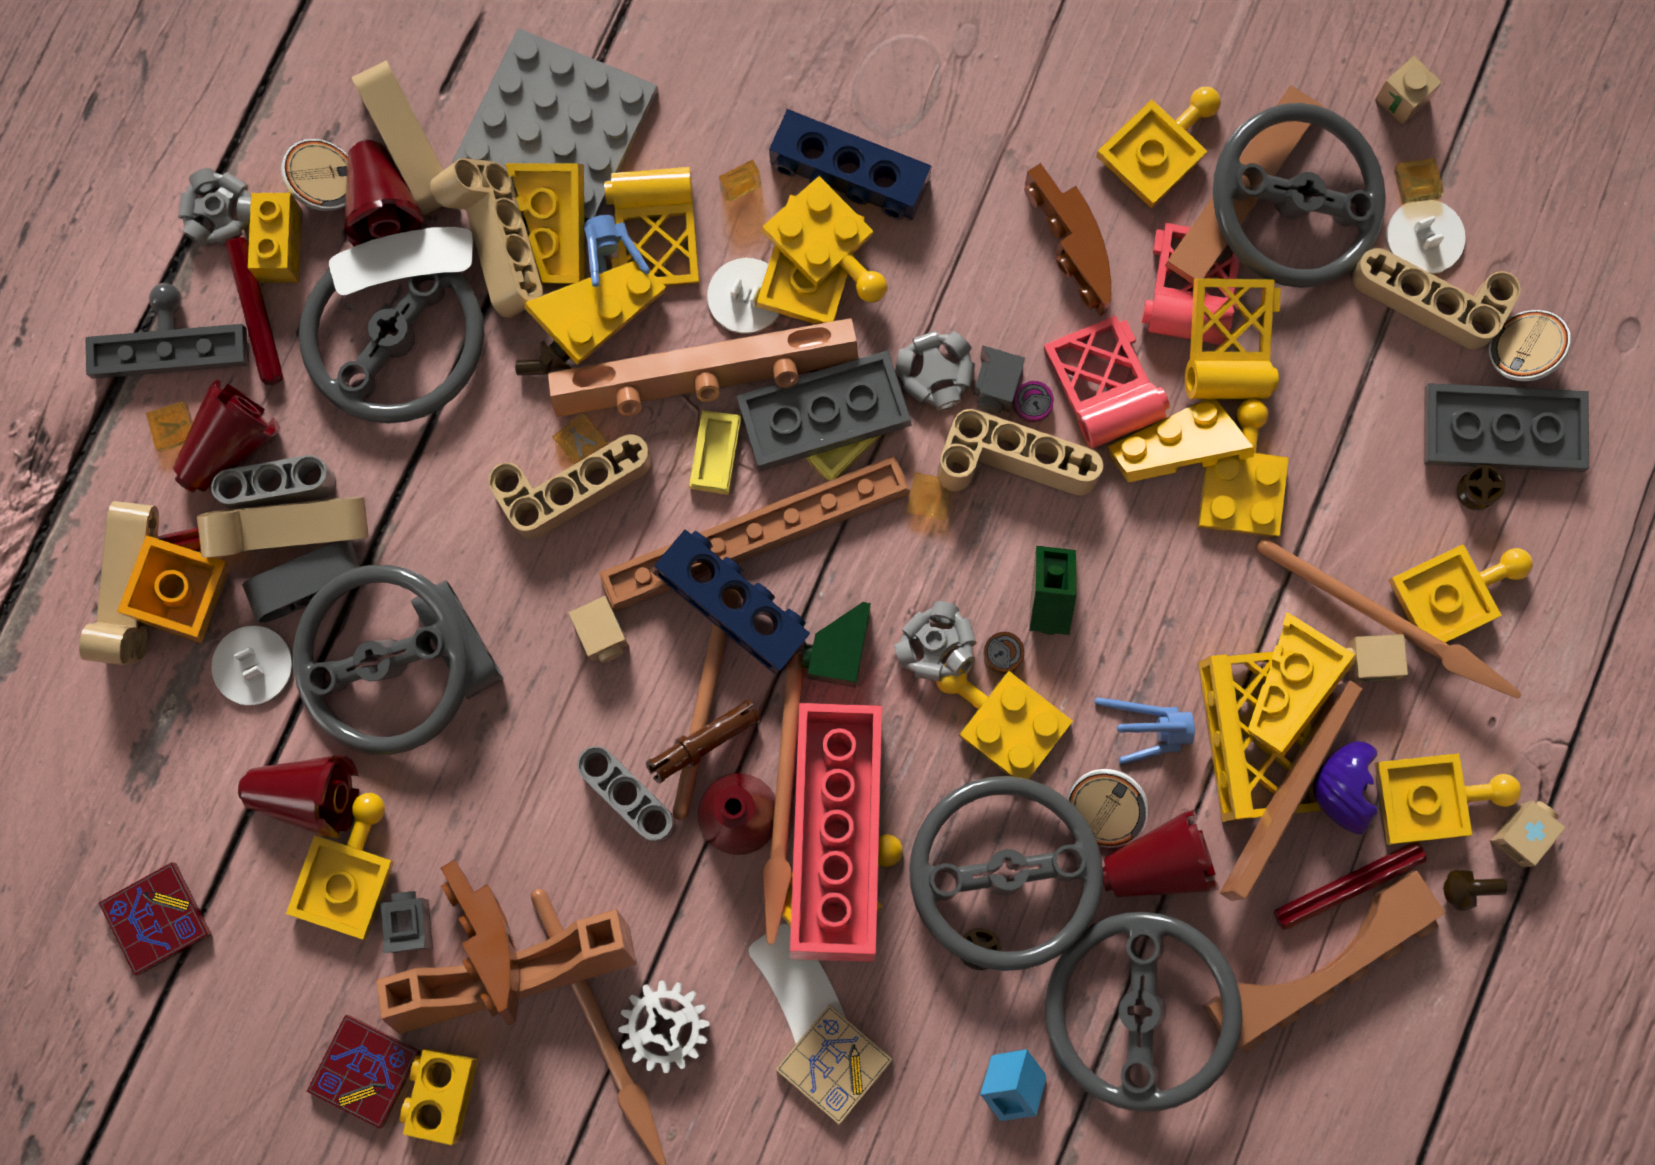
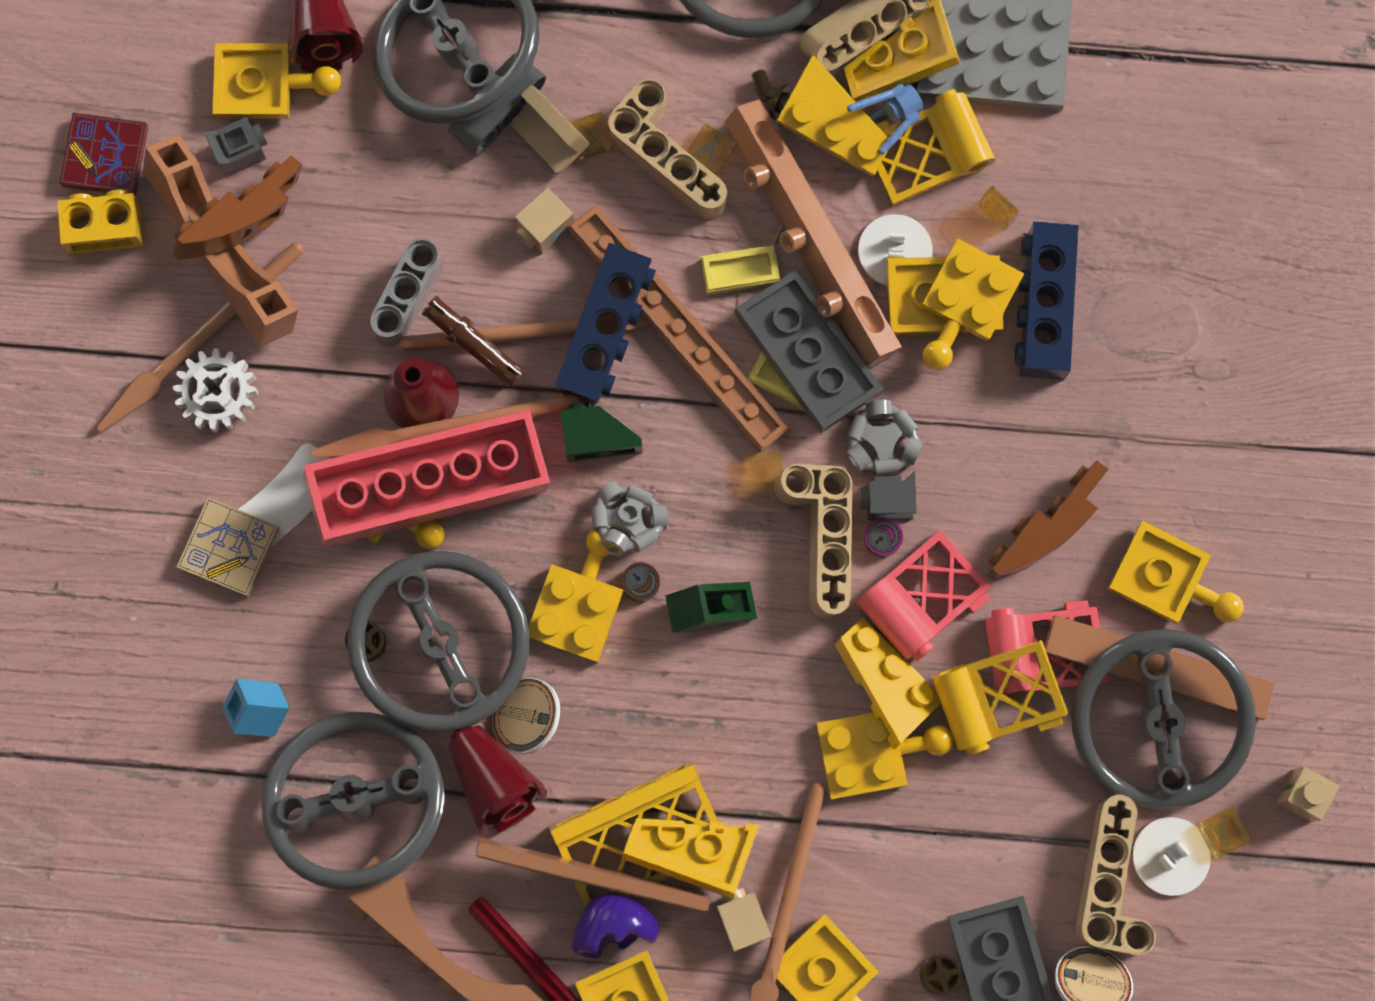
camera: 65 degrees right, 0 degrees up
medium blue plant [1094,698,1195,765] -> none
none -> tan panel [511,84,590,174]
none -> clear yellow tile [570,111,614,160]

